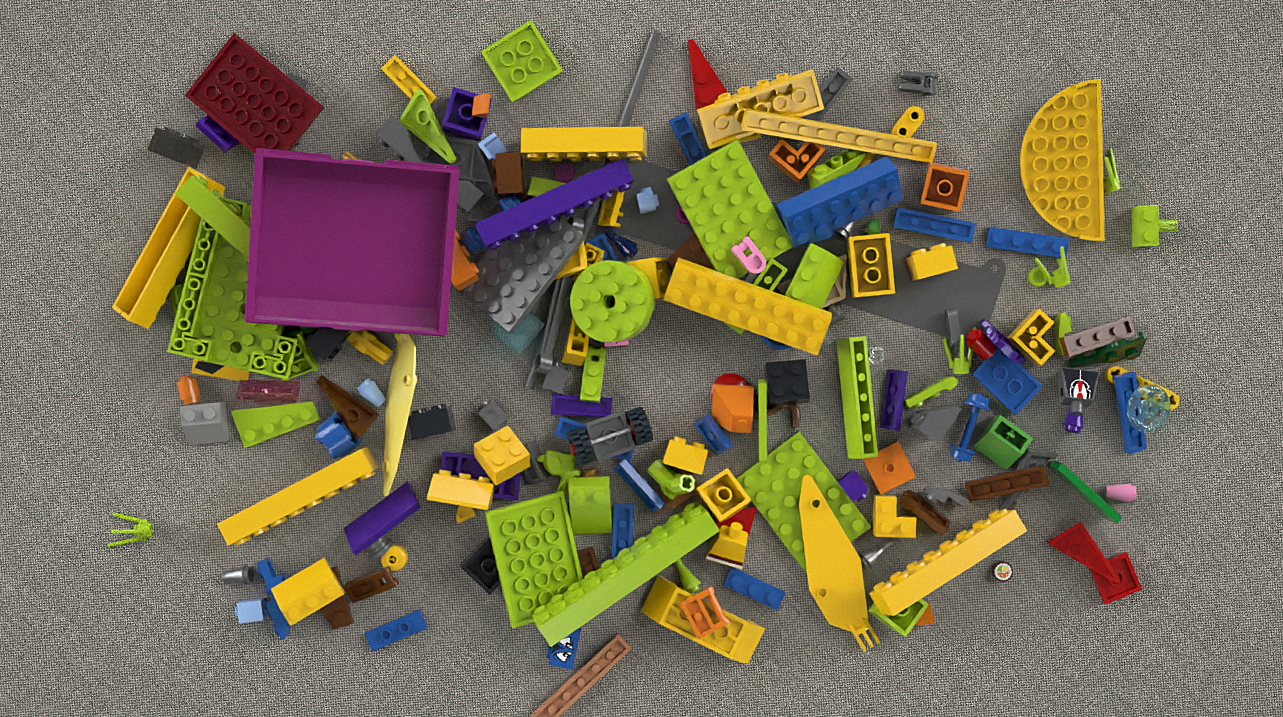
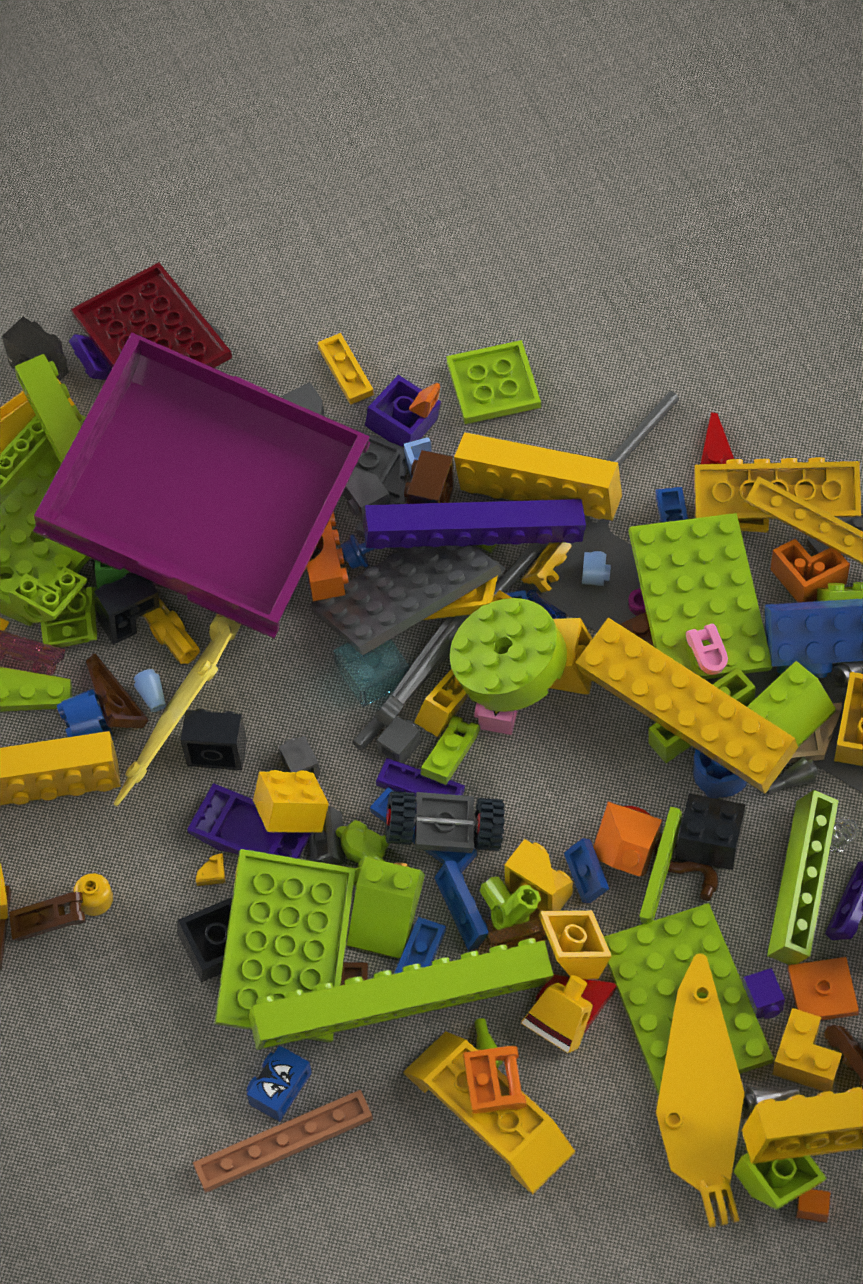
camera: 20 degrees right, 30 degrees down
dark purple tile [344,481,421,555] -> none
dark grey wheel [363,534,393,561] -> none
blue plate [364,609,428,651] -> none
lime wing [399,89,456,163] -> none
yellow slope [427,469,495,510] -> none
blue plate [723,567,786,610] -> none

